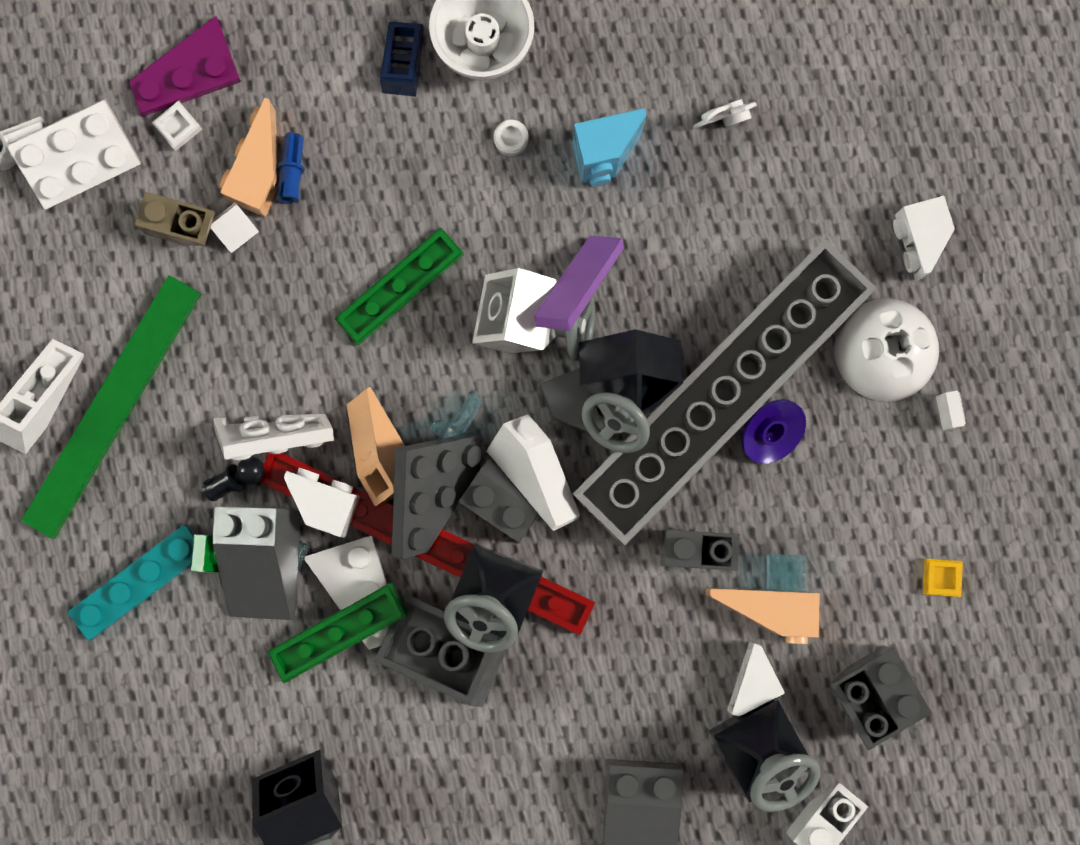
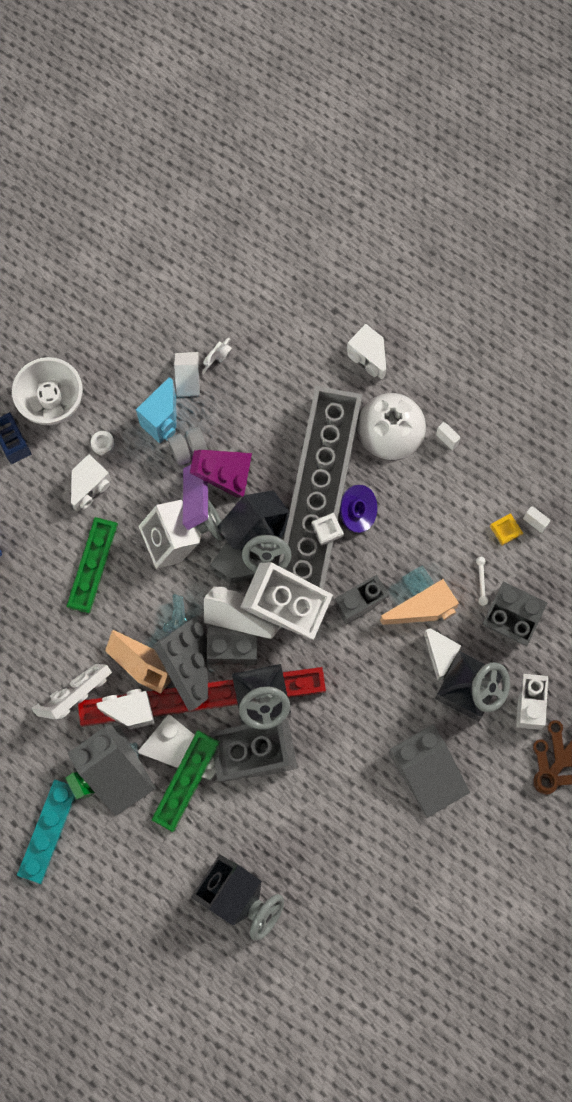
camera: 30 degrees left, 10 degrees down
black pin [202,456,265,502] -> none
none -> white slope [71,454,111,512]
none -> light grey wheel [167,426,208,467]
none -> white slope [174,352,200,397]
none -> magenta wing [190,450,252,498]
none -> white slope [240,562,333,640]
none -> white tile [311,513,344,546]
none -> white hinge [476,557,488,606]
none -> white tile [523,506,550,533]

